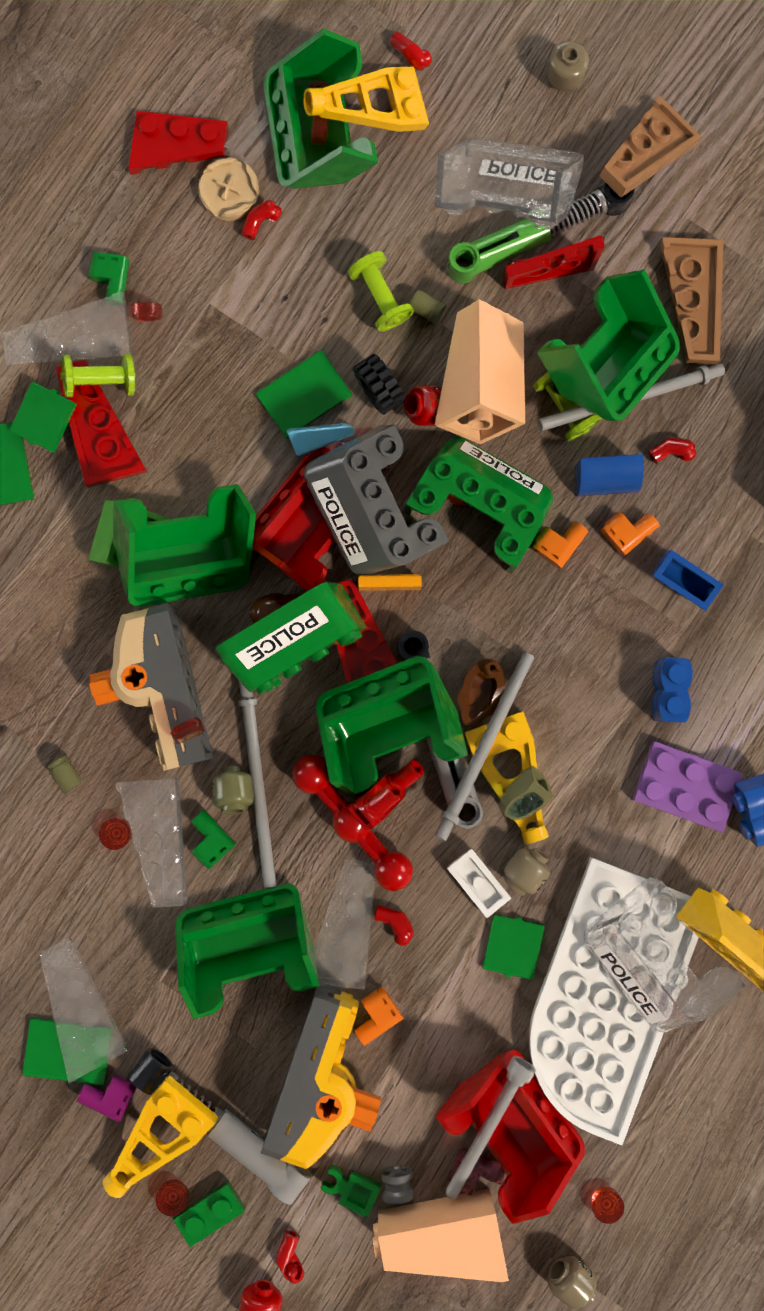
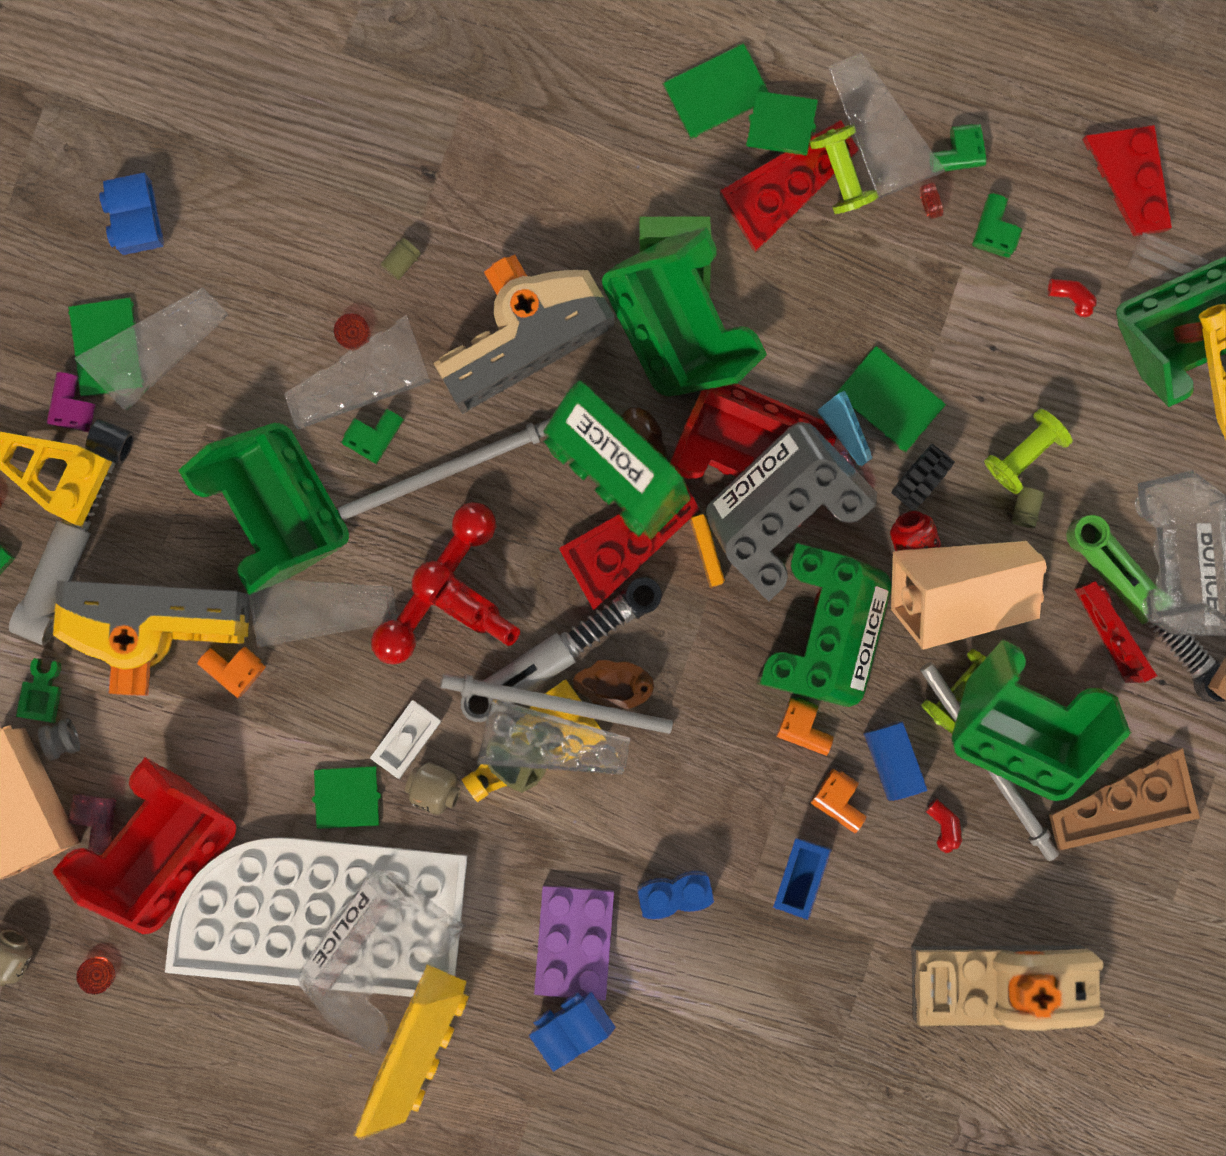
camera: 75 degrees right, 0 degrees up
clear red tile [170,718,205,744] -> none
tan tile [198,157,260,221] -> none
olive head [212,766,254,815] -> none
green windscreen [316,656,468,797] -> none
red arm [374,905,414,946] -> none
light grey piece [446,1056,536,1199] -> none
none -> clear wing [477,698,631,775]
none -> green piece [972,193,1022,258]

